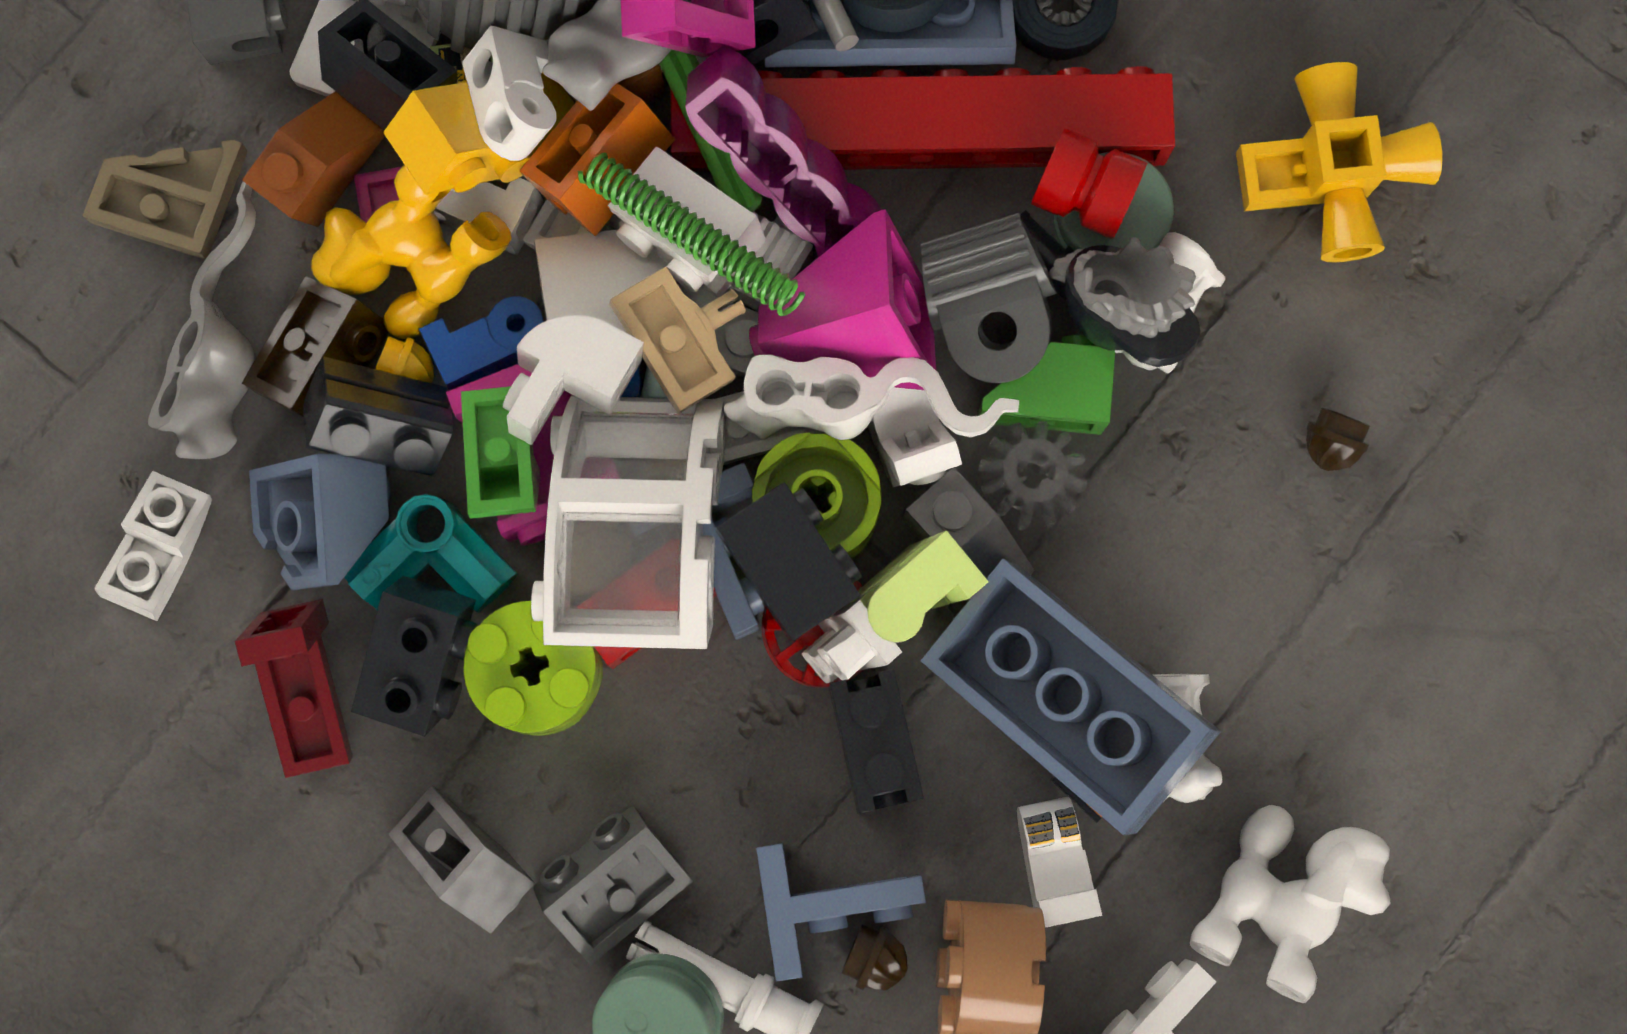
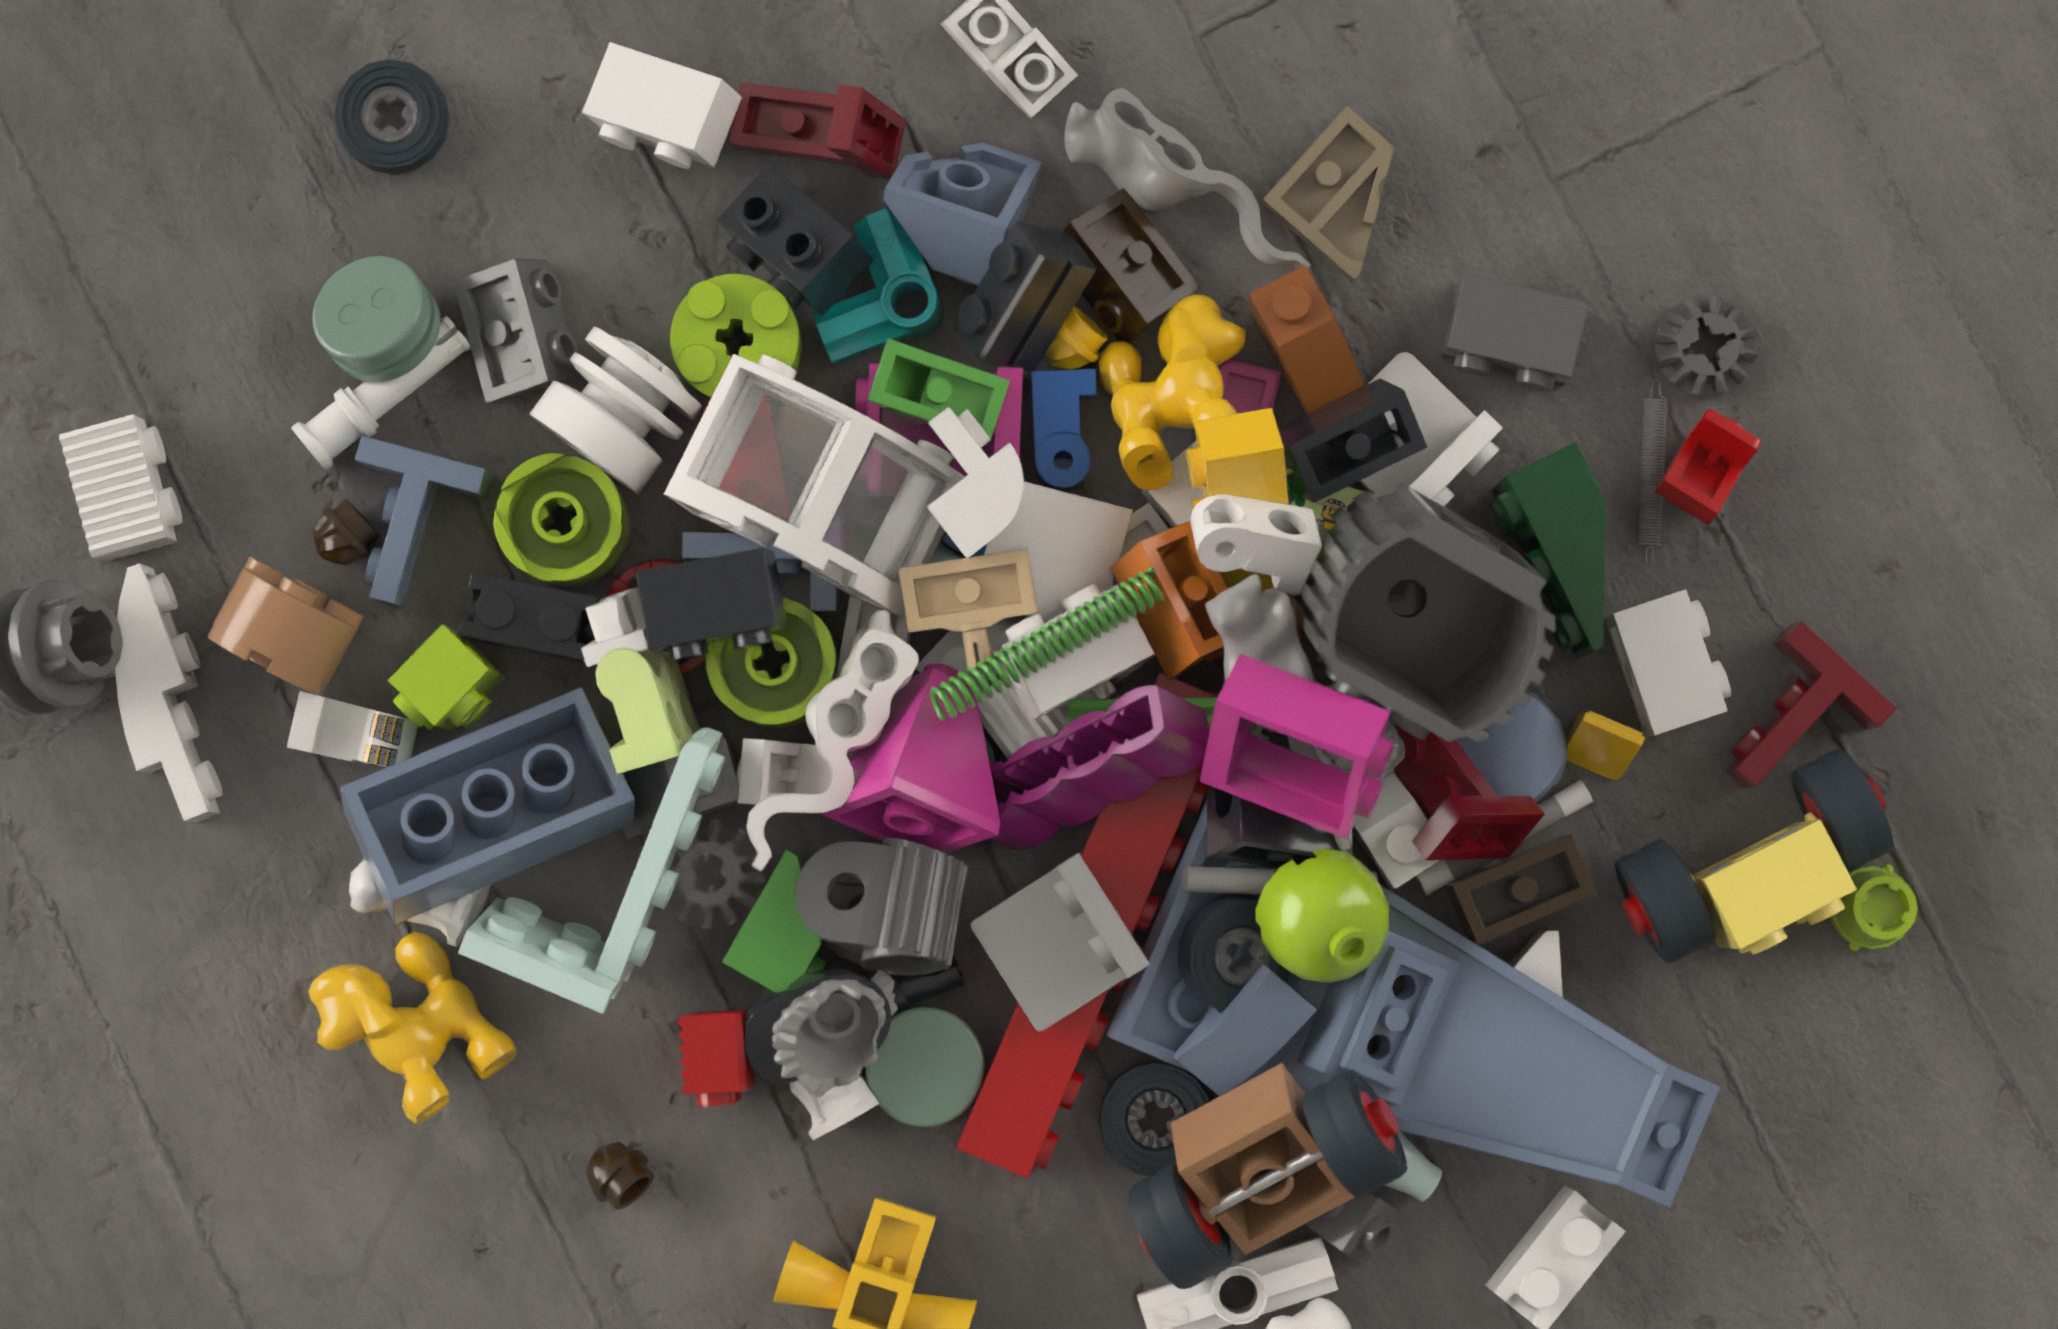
camera: 115 degrees right, 5 degrees up
flat silver slope [388,785,535,934] -> none
red wheel [1031,127,1148,239] -> none
white animal [1190,805,1391,1003] -> none
none -> yellow animal [308,932,517,1125]
none -> lime brick [387,624,506,731]
none -> light aqua bracket [458,727,725,1014]
none -> lime brick [493,453,630,588]
none -> white wheel [529,326,703,494]
none -> white brick [582,42,742,169]
none -> red brick [677,1009,755,1106]
none -> light grey bracket [971,853,1150,1031]

